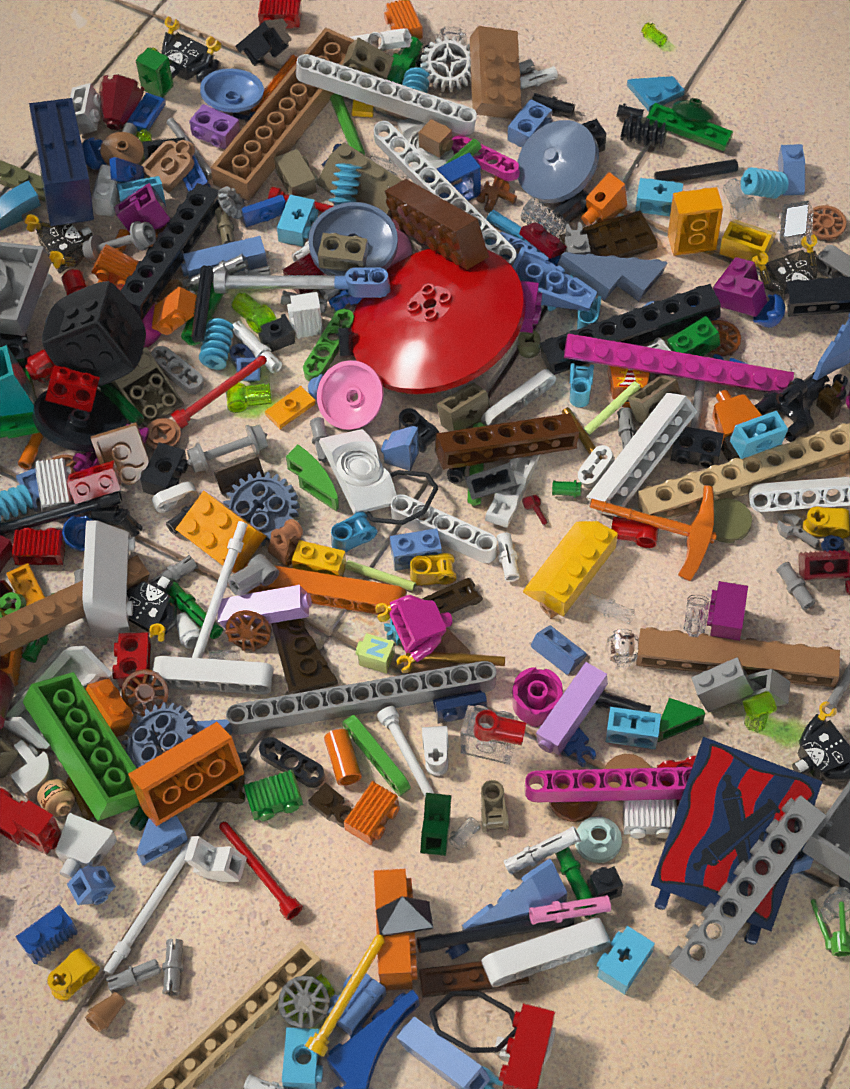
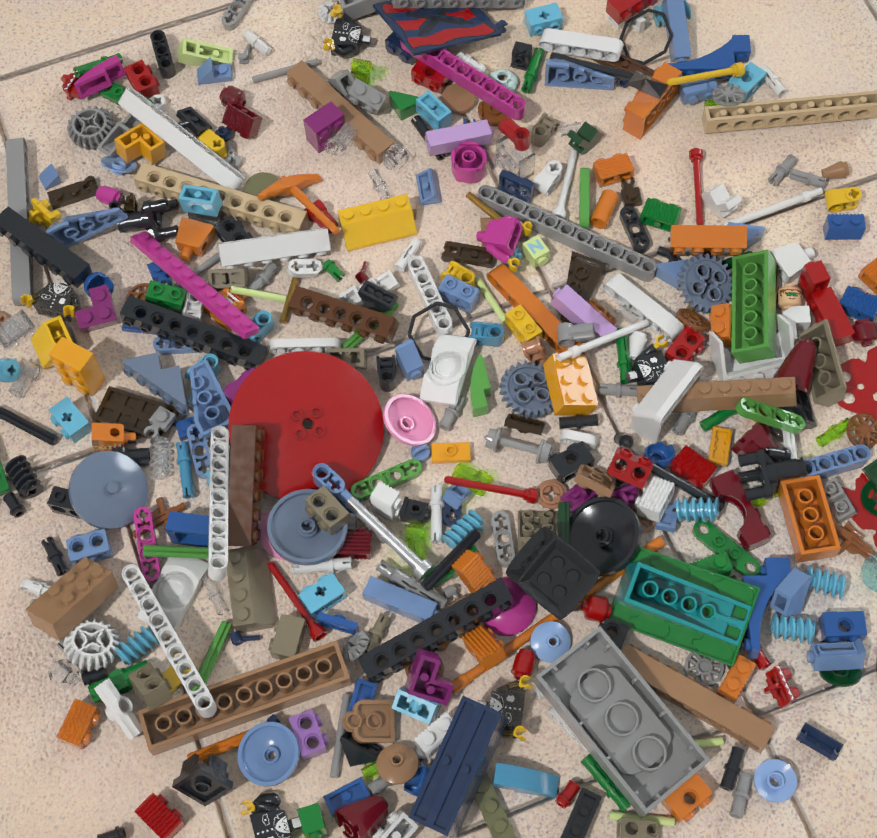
camera: 140 degrees left, 5 degrees up
red brick [45,365,100,412] -> none
medium blue brick [67,865,115,905] -> none
light grey piece [83,221,156,263] -> none
blue plate [110,157,144,183] -> none
medium azure piece [328,163,363,206] -> none
black pin [336,327,354,356] -> none
medium nougat brick [418,119,453,158] -> none
white pin [503,826,581,875] -> none
dark red plate [519,222,567,259] -> none
bright pink pin [529,895,611,925] -> none
light grey pin [776,562,816,610] -> none

